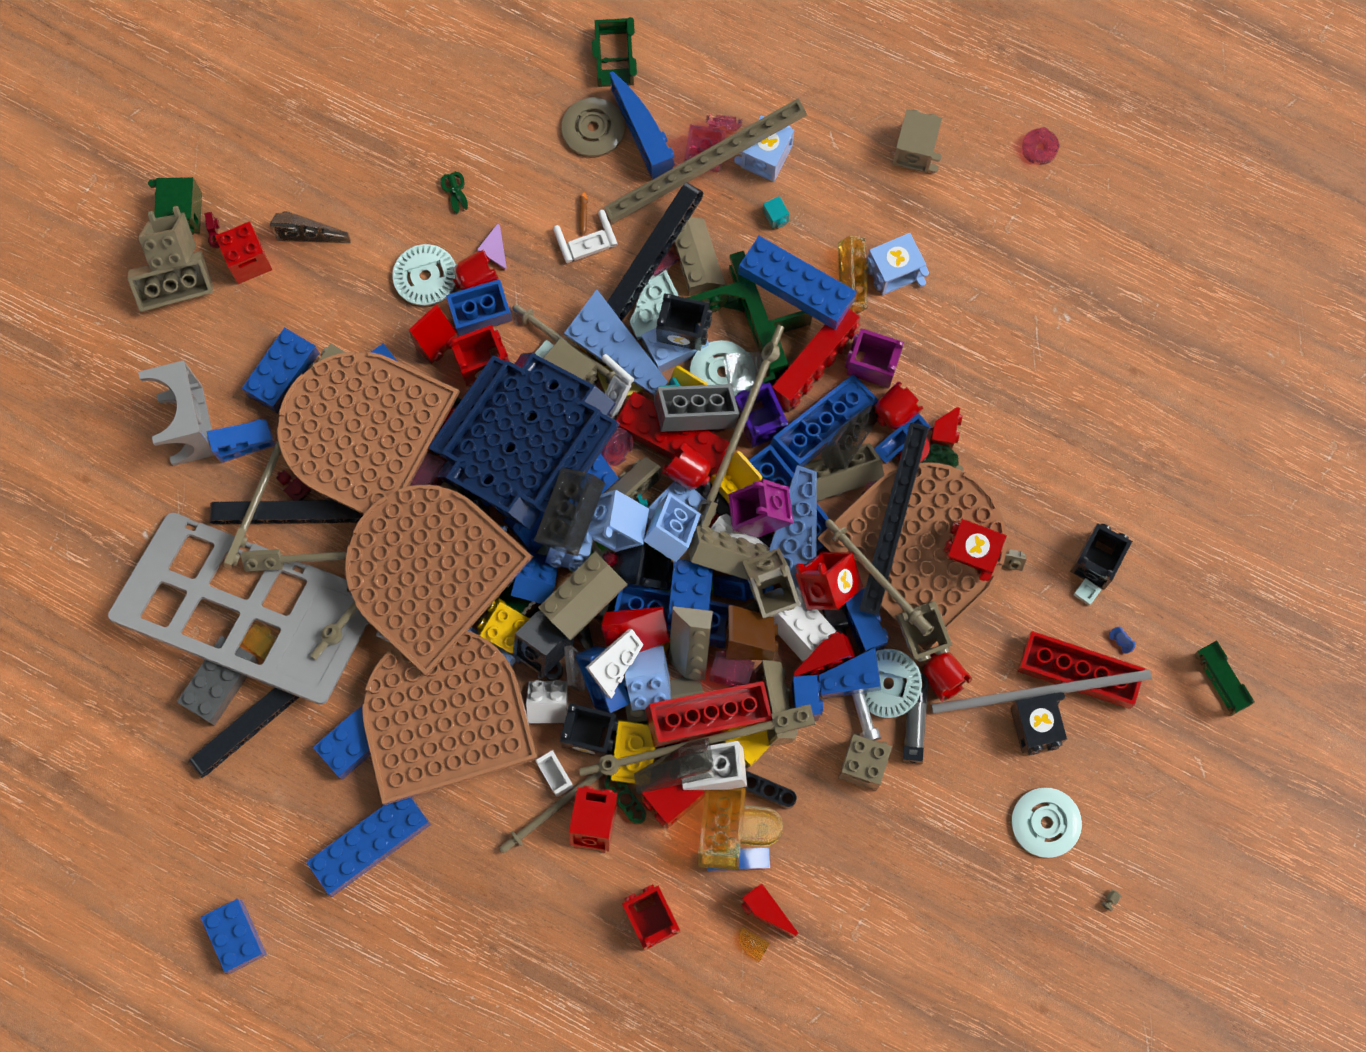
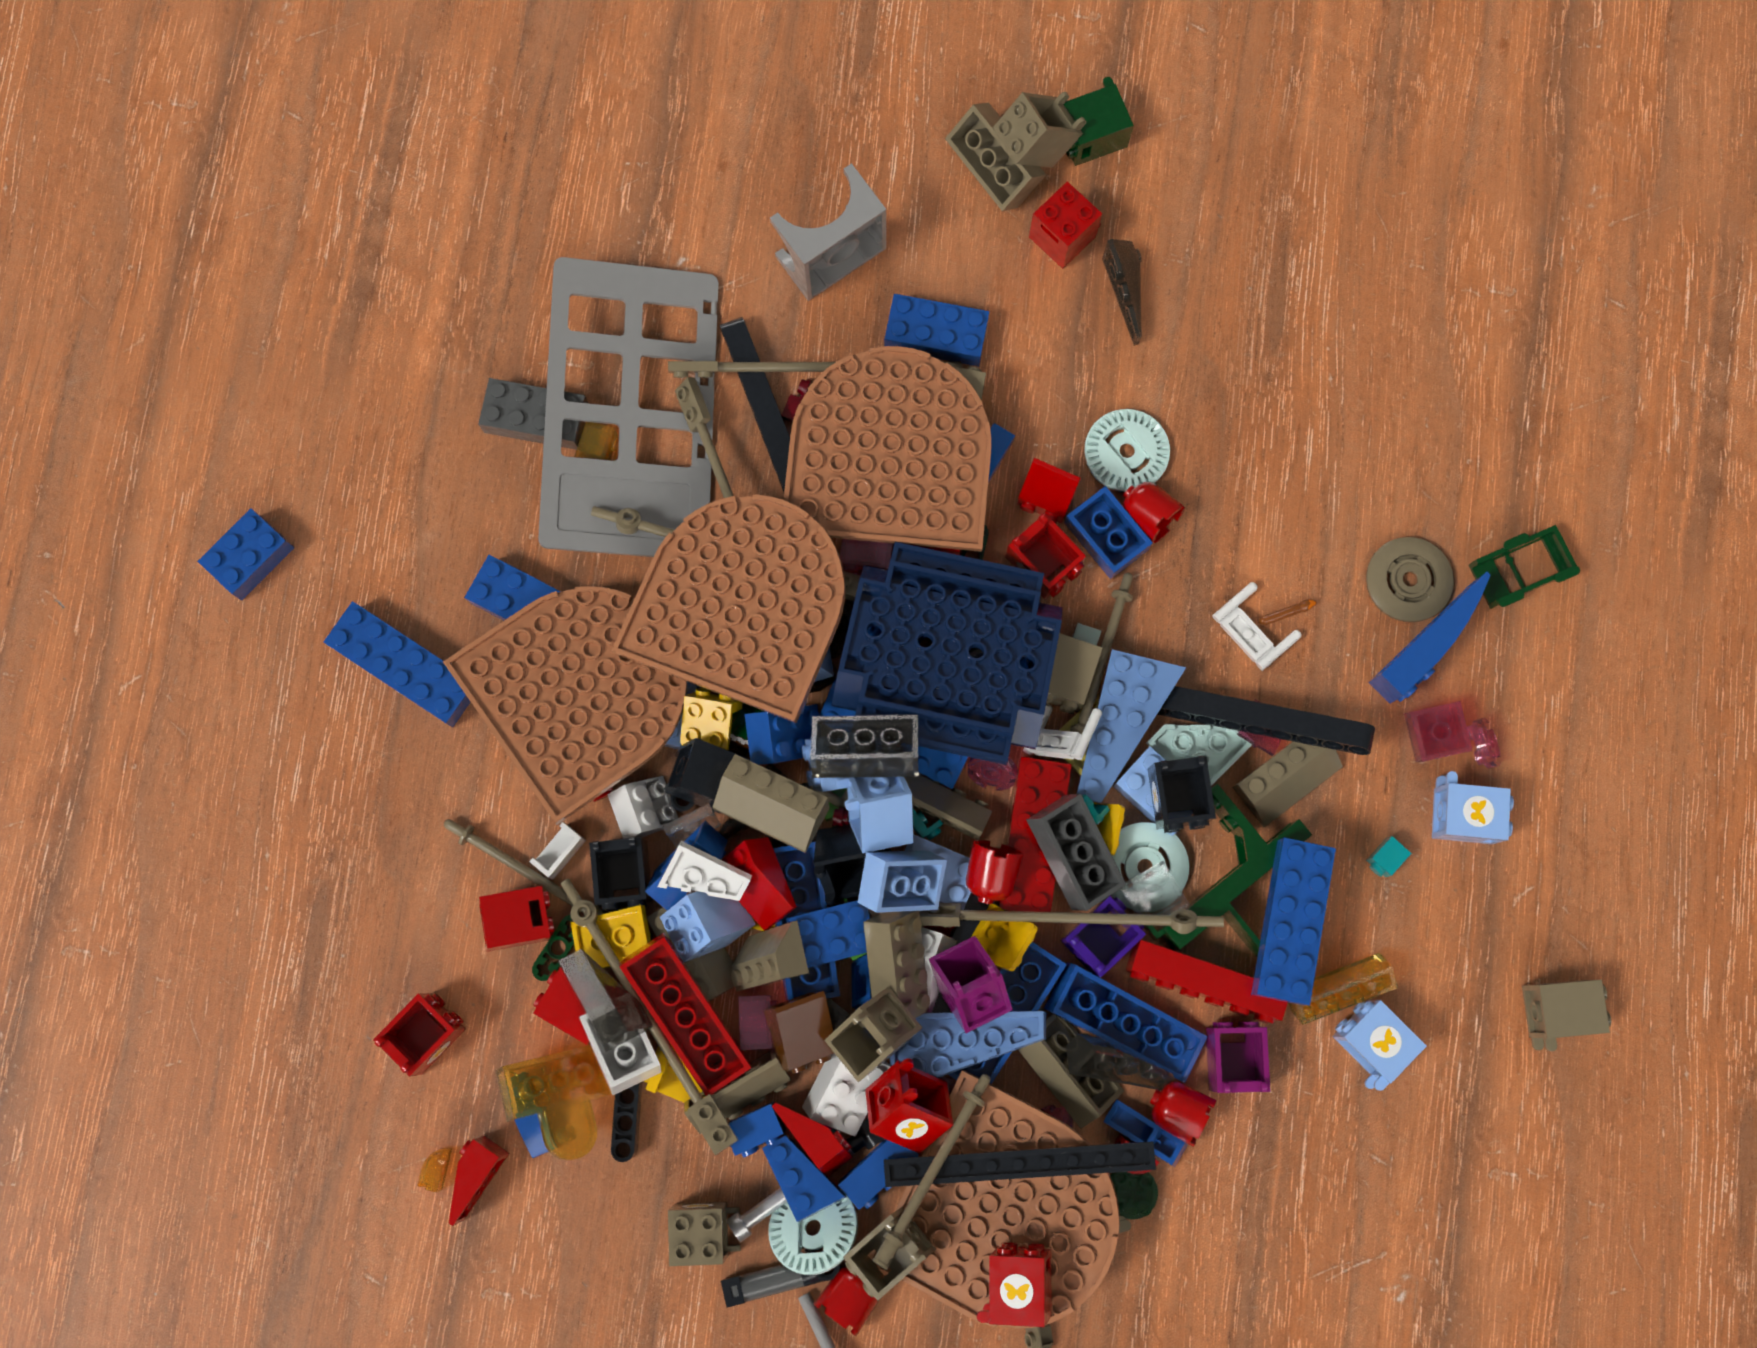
camera: 70 degrees right, 5 degrees up
black beam [188,688,300,778] -> none
dark red plate [204,212,220,248] -> none
blue wedge [206,419,276,463] -> none
dark green piece [441,171,468,214] -> none
lavender tile [477,224,507,270] -> none
dark tan plate [604,98,807,223] -> none
red slope [930,407,963,449] -> none
clear pink plate [1022,127,1060,165] -> none

